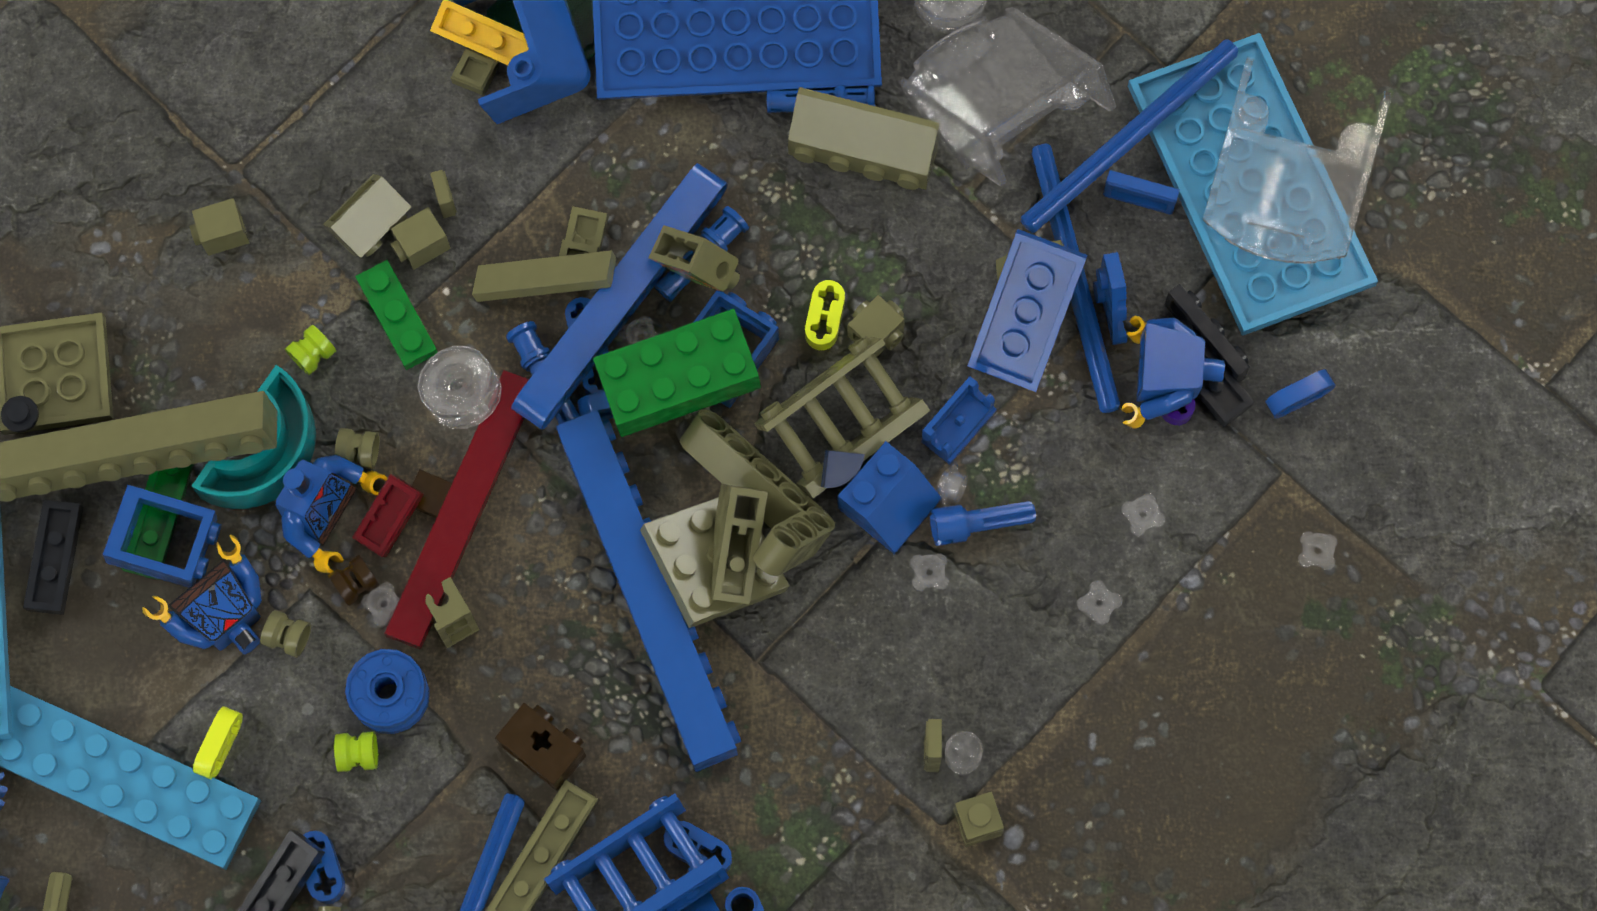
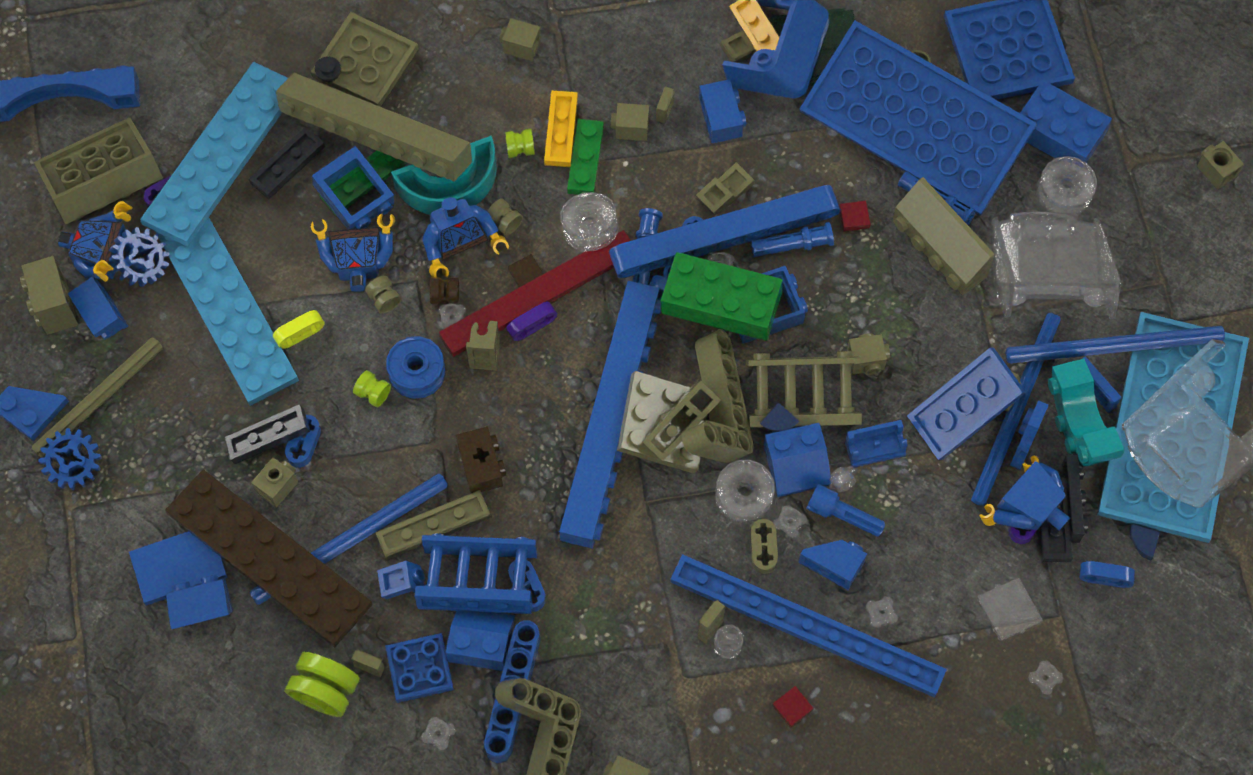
camera: 35 degrees right, 5 degrees down
brick [323,174,411,258] -> none
dark red plate [352,474,424,557] -> none
olive tile [472,250,616,302] -> none
olive torso [648,225,740,292] -> none
neon yellow beam [805,280,845,350] -> none
olive brick [953,792,1004,847] -> none
clear plate [1121,494,1165,536] -> none
none -> dark purple beam [506,302,557,341]
none -> yellow plate [544,91,578,167]
none -> blue plate [670,554,947,698]
none -> blue brick [699,79,746,143]
none -> clear wheel [715,460,775,523]
none -> olive beam [750,519,778,574]
none -> dark red tile [772,686,814,728]
none -> blue slope [799,540,867,590]
none -> dark red tile [839,201,871,232]
none -> clear piece [977,578,1043,641]
none -> teal brick [1048,359,1125,466]
none -> dark blue tile [1130,524,1160,561]

